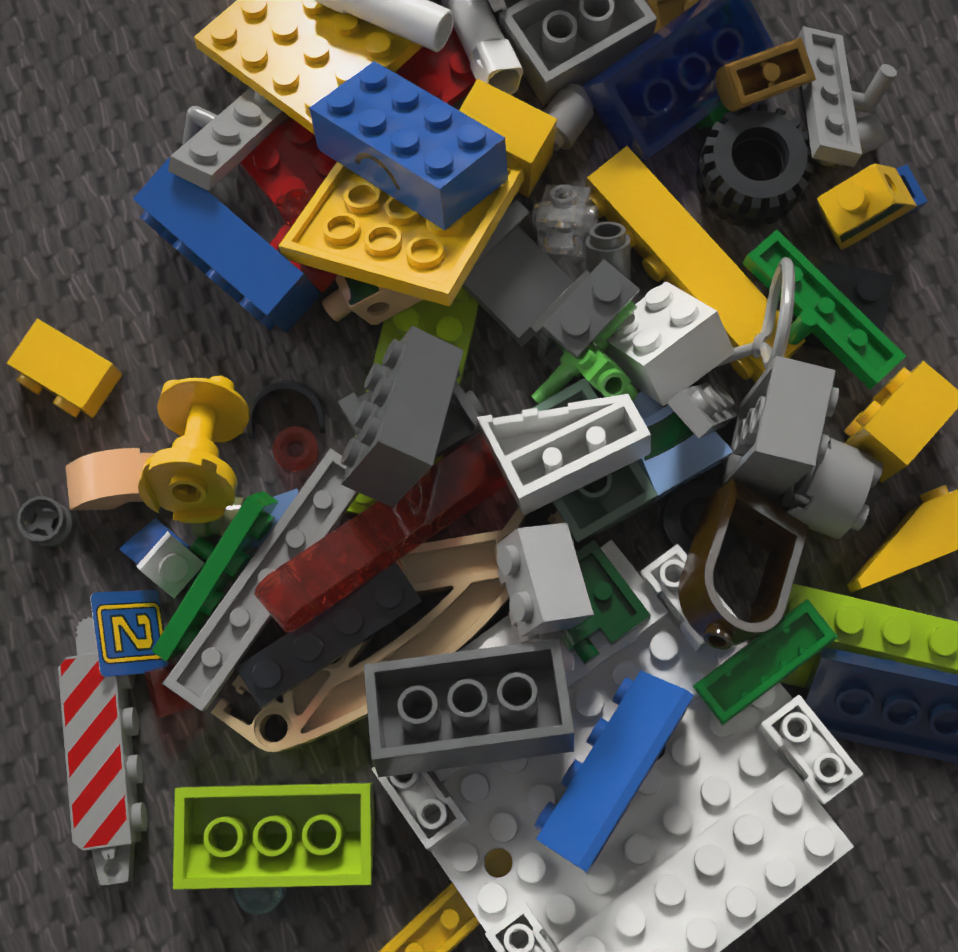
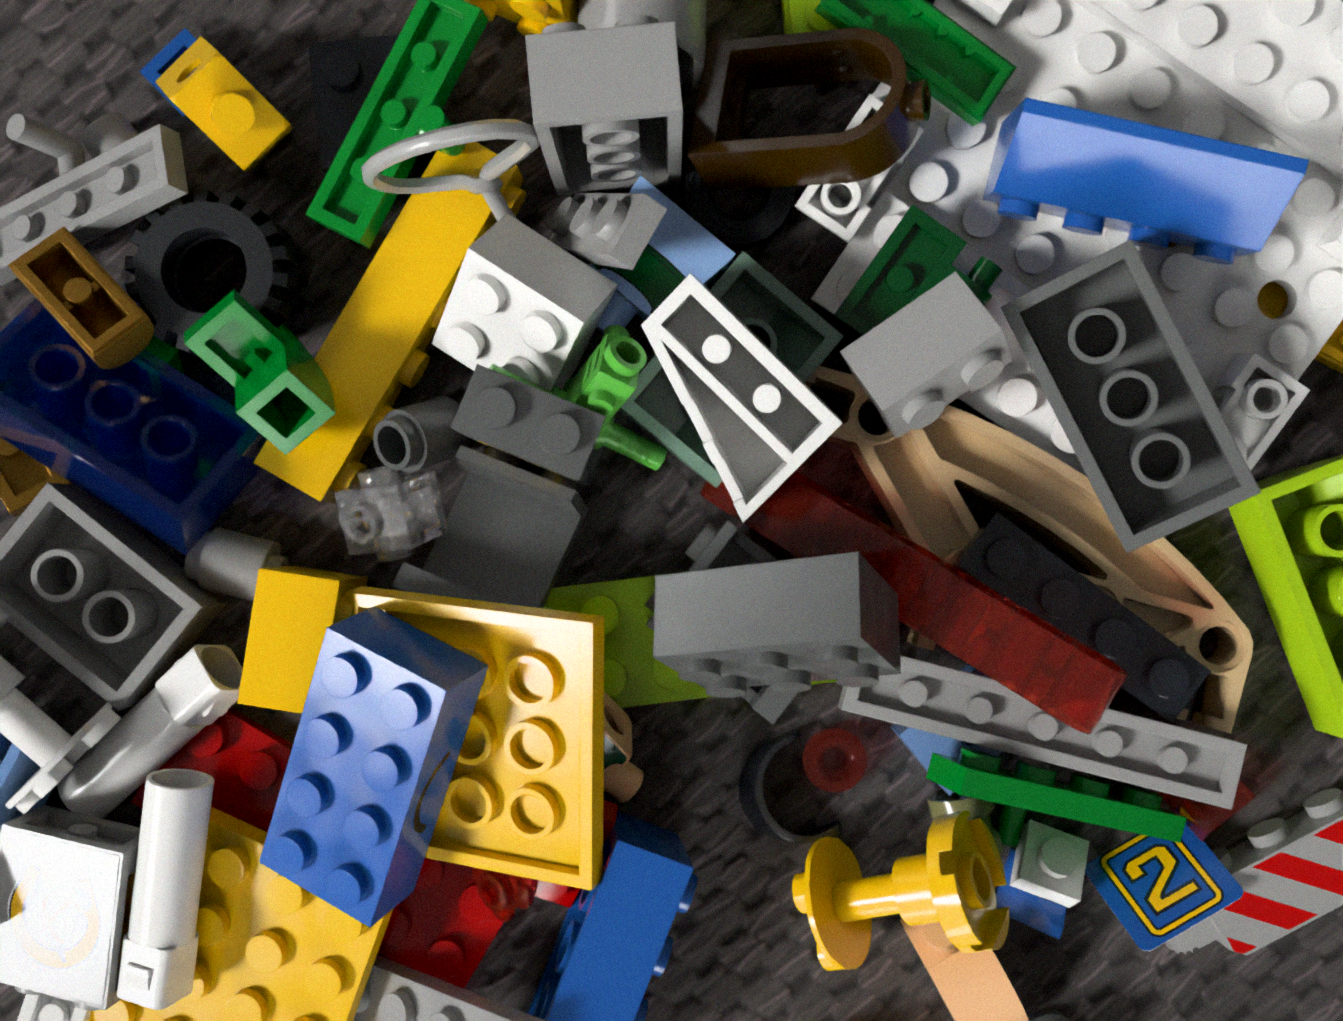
camera: 105 degrees left, 10 degrees up
none -> green brick [184,289,336,455]

